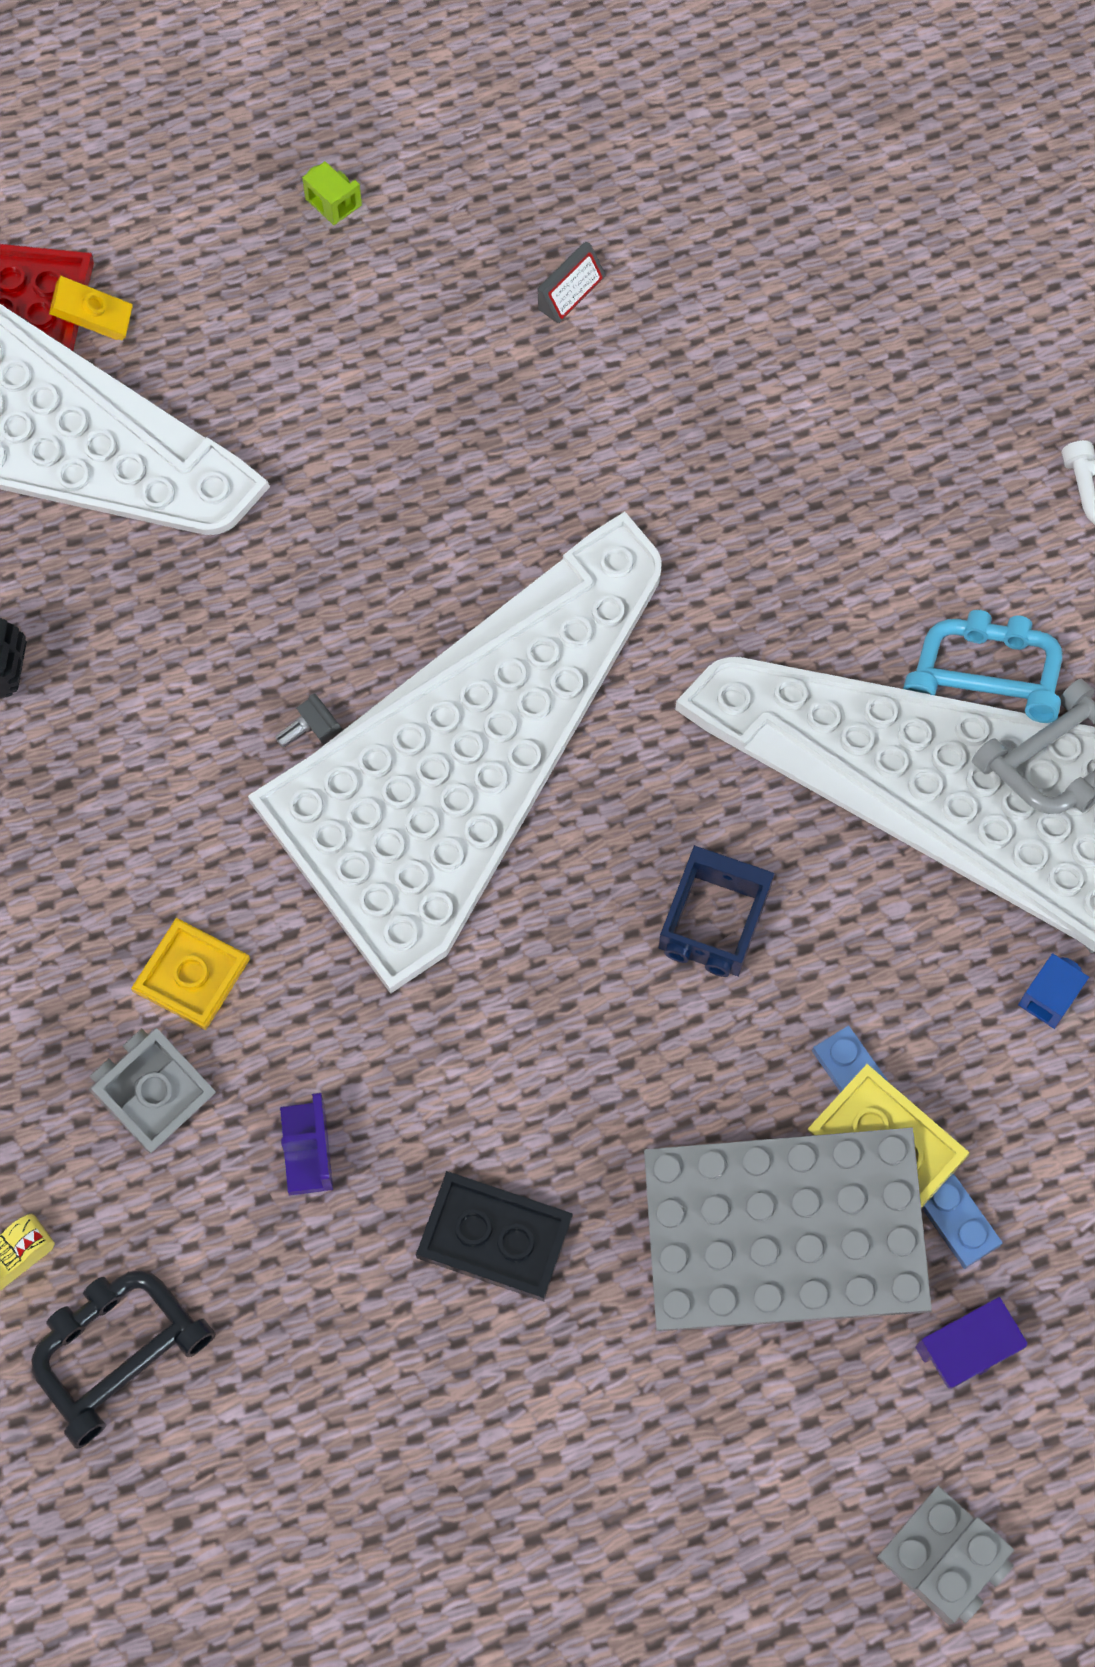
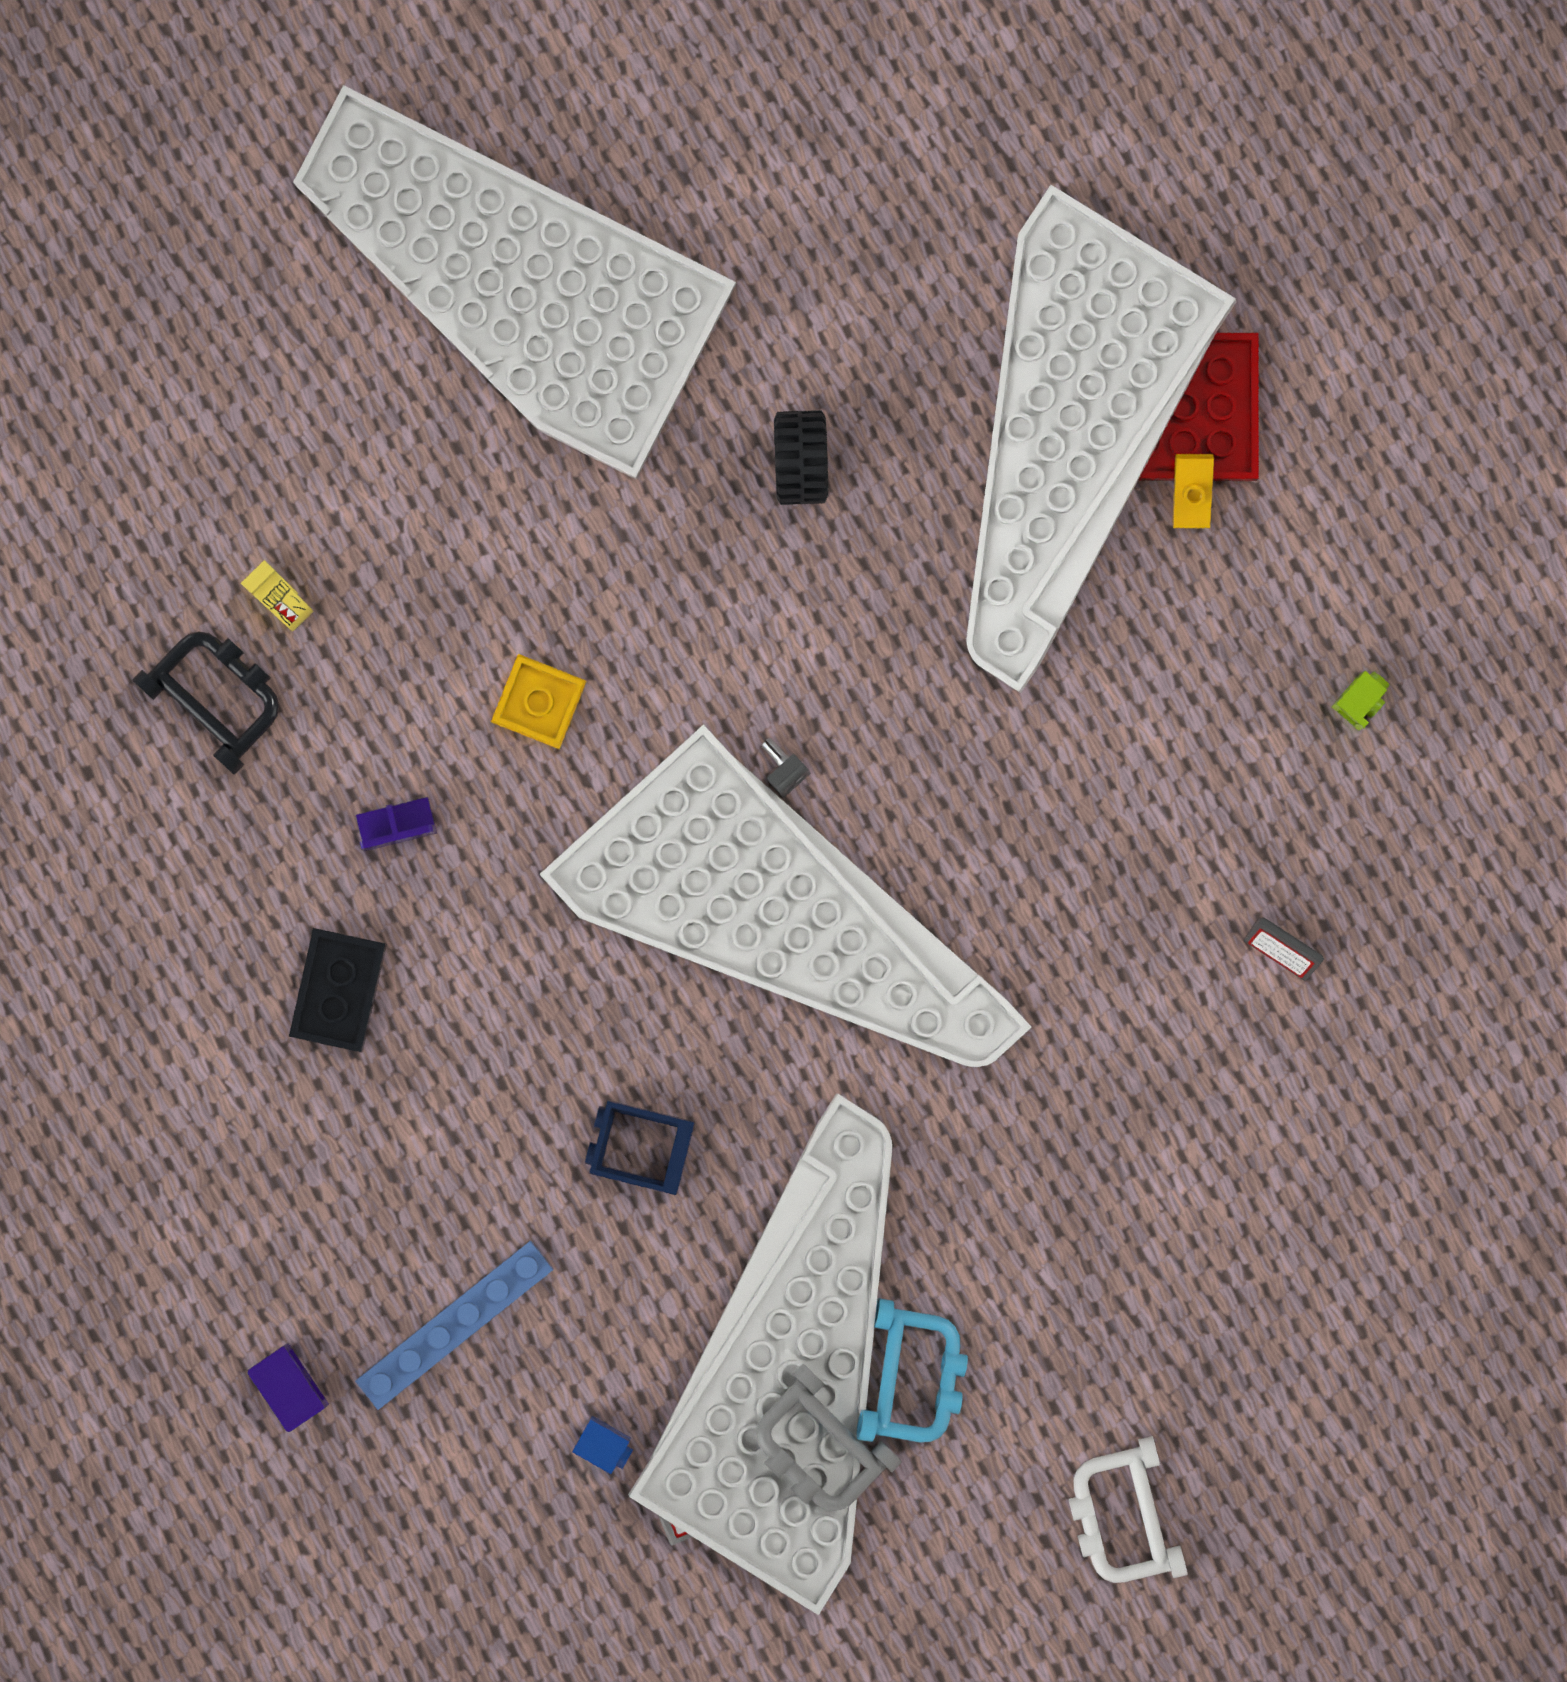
camera: 85 degrees right, 20 degrees up
light grey plate [88,1028,216,1153] -> none
light grey plate [644,1127,932,1331] -> none
light yellow plate [808,1064,969,1208] -> none
light grey plate [877,1486,1014,1625] -> none

